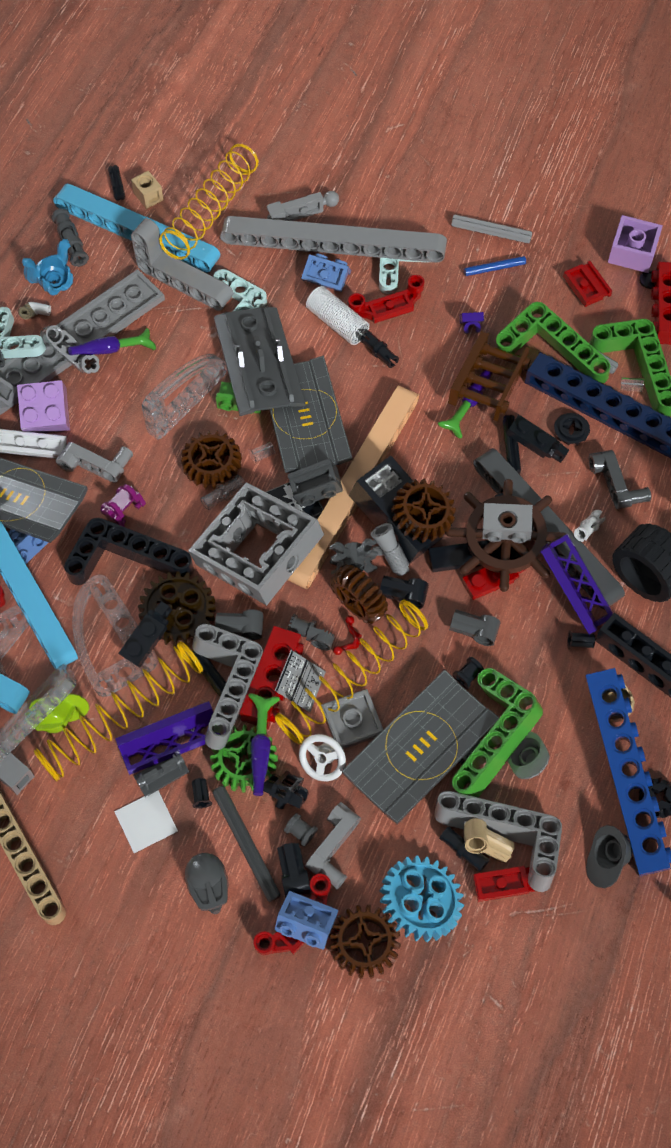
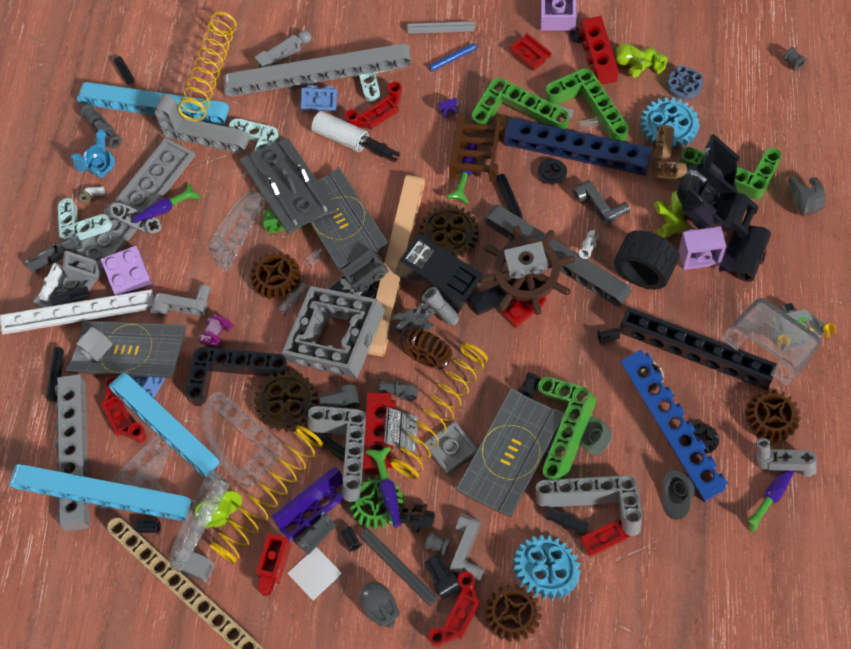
camera: 10 degrees left, 0 degrees up
black hinge [118,601,172,668] -> none
tan brick [131,171,164,209] -> none
medium blue bracket [275,891,338,950] -> none
white piece [299,734,346,782] -> none
red piece [333,616,365,655] -> none
black piece [380,575,429,609] -> none
reddish brown gear [391,478,456,543] -> none
dark grey piece [449,609,501,646] -> none
tan piece [464,818,514,862] -> none
black hinge [506,414,569,463] -> none
dark purple fence [541,533,613,634] -> none
none -> red hinge [256,533,291,597]
none -> dark brown gear [419,204,479,257]

